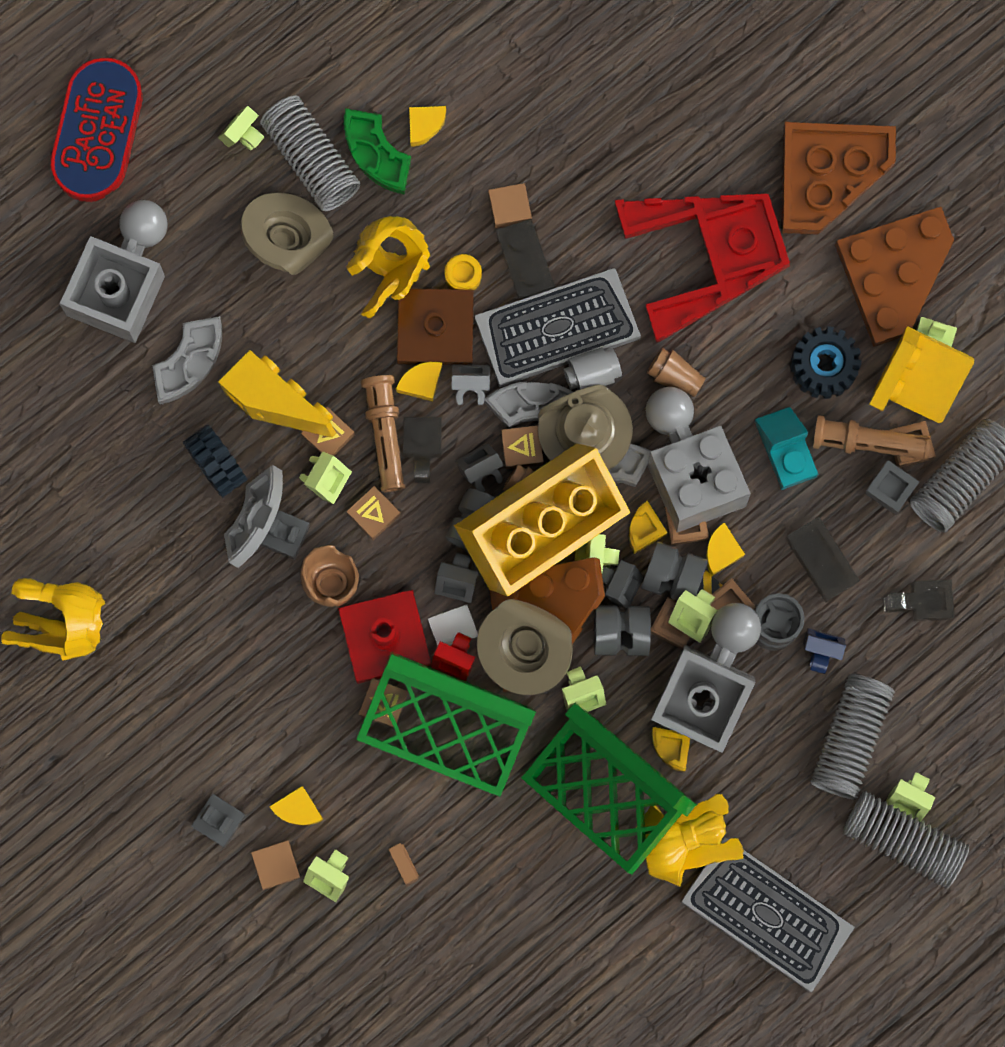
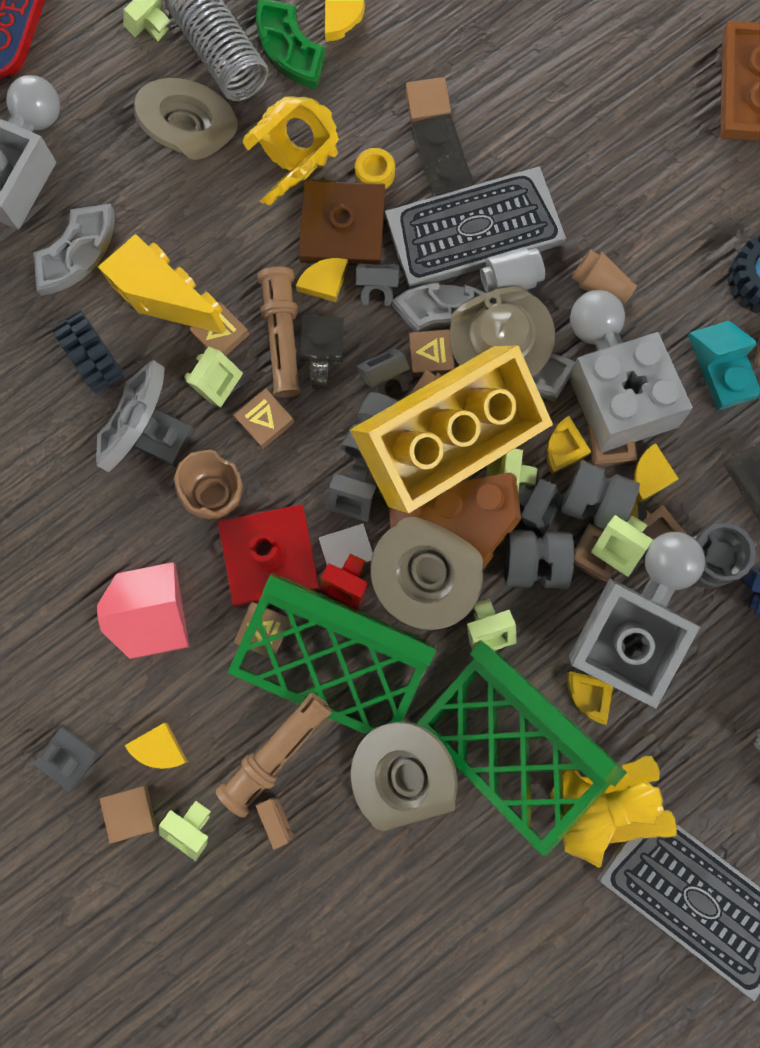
camera: 10 degrees right, 0 degrees up
red wing [615,194,790,343] -> none
none -> coral slope [97,562,189,659]
none -> medium nougat pin [216,692,333,818]
none -> dark tan hat [351,722,458,831]

